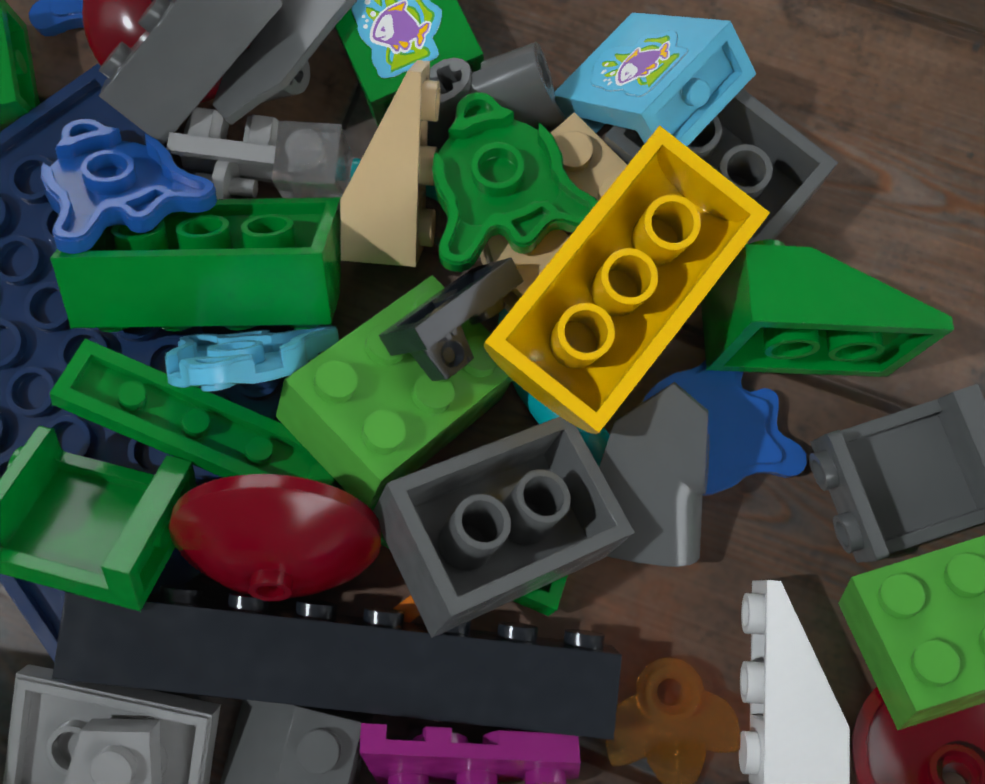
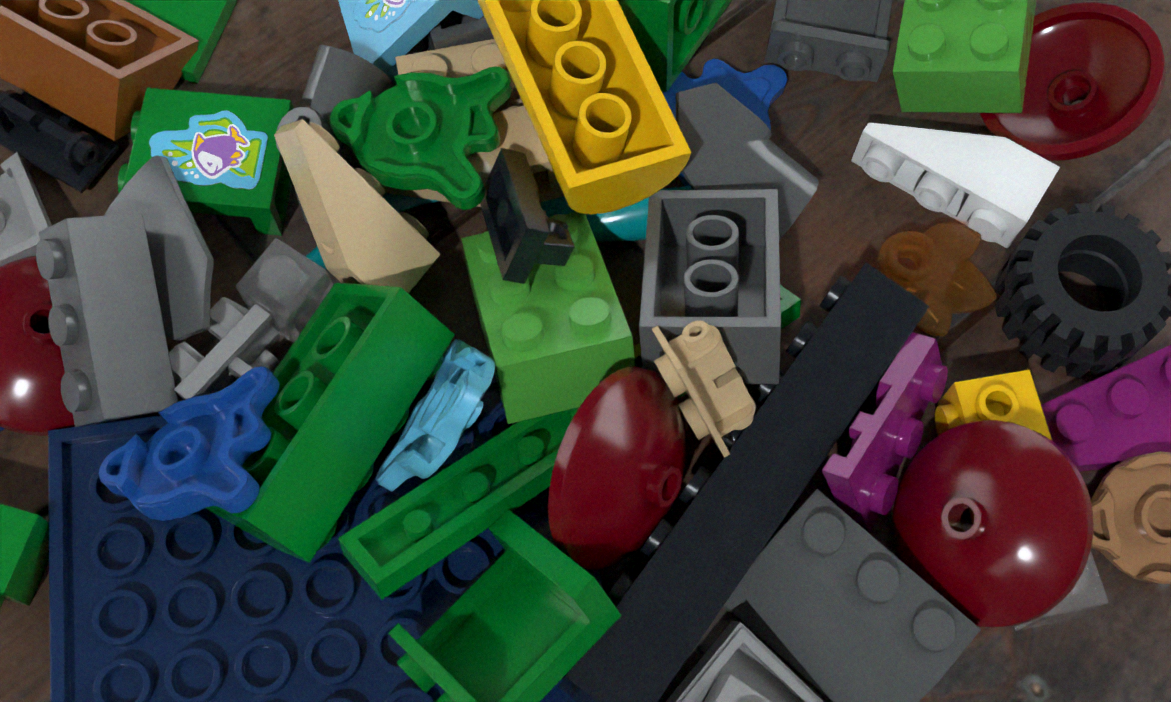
camera: 70 degrees left, 10 degrees down
none -> tan hinge [652,321,756,458]

